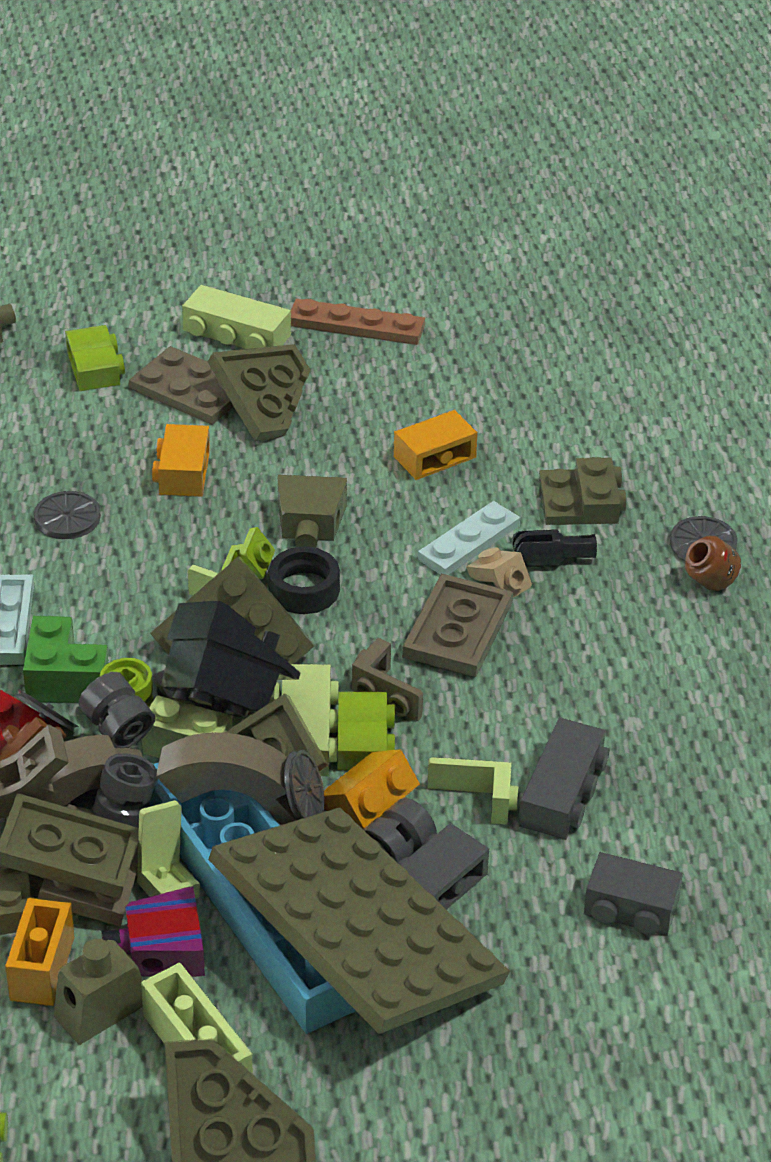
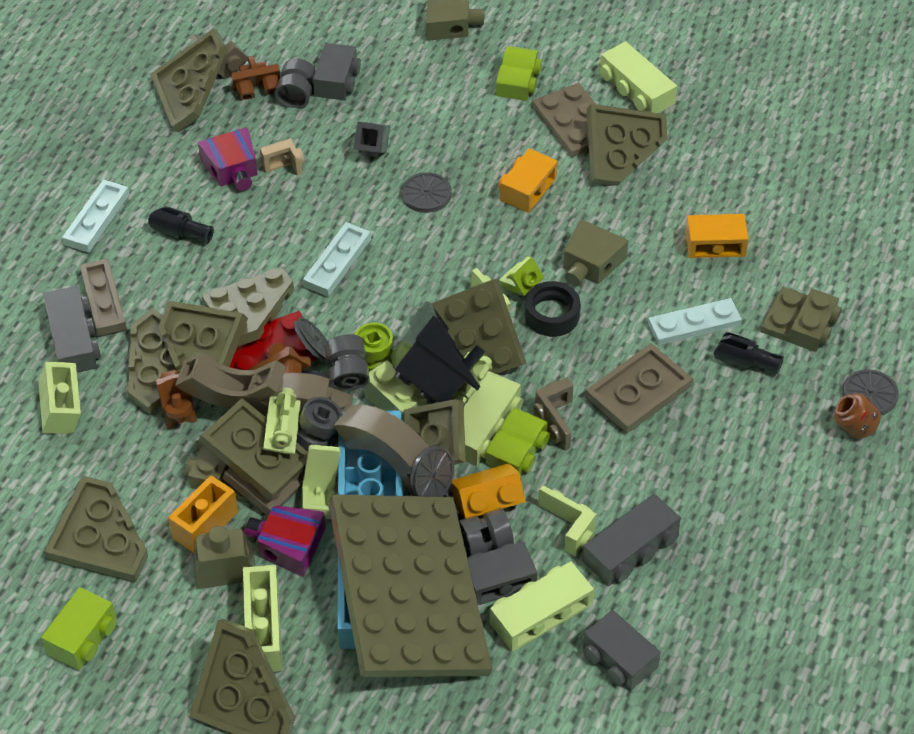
camera: 30 degrees right, 10 degrees up
bright green brick [23,616,109,703] -> none
nougat plate [291,298,425,345] -> none
tan bracket [466,548,532,598] -> none
none -> yellowish green hinge [263,388,301,455]
none -> yellowish green brick [490,561,594,652]

